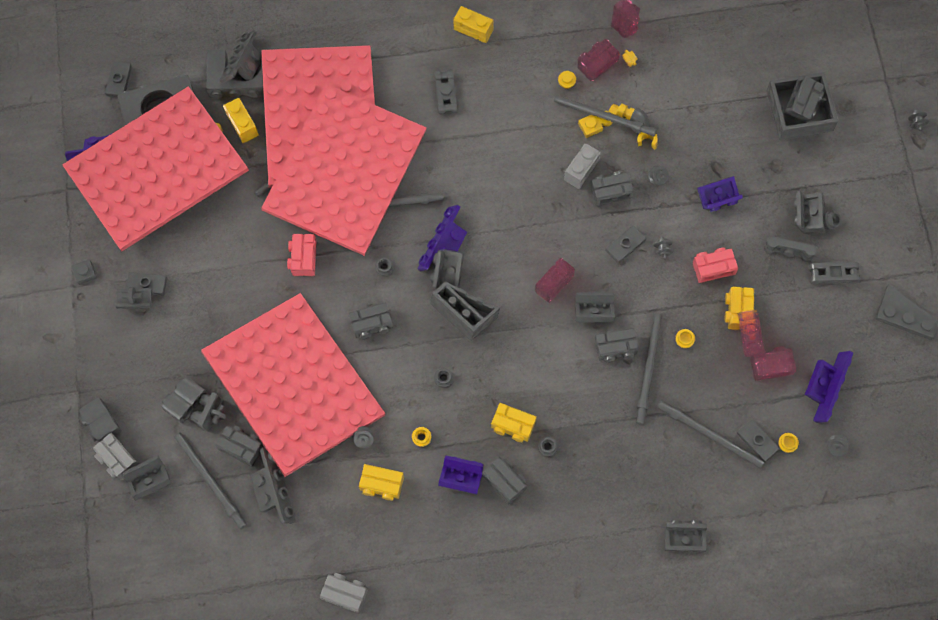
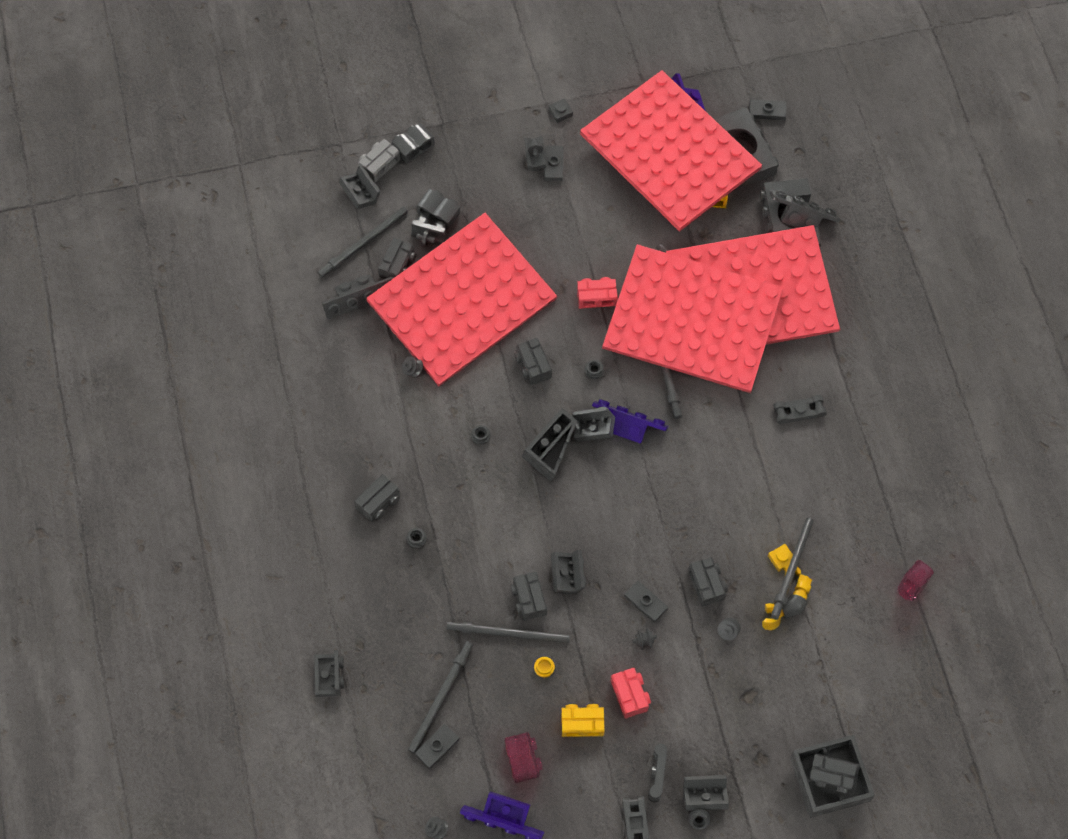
camera: 80 degrees right, 5 degrees down
yellow brick [223,98,259,143] -> none
light grey brick [320,573,368,613] -> none
yellow brick [359,464,404,501] -> none
yellow plate [412,427,432,447] -> none
dark purple bracket [438,456,484,494] -> none
yellow brick [453,6,494,43] -> none
yellow brick [491,403,537,443] -> none
clear pink brick [535,258,575,303] -> none
yellow plate [558,71,576,89] -> none
light grey brick [564,144,600,189] -> none
clear pink brick [577,39,620,81] -> none
yellow plate [622,50,638,67] -> none
dark purple bracket [697,176,743,212] -> none
clear pink brick [737,310,764,357] -> none
yellow plate [778,433,799,453] -> none

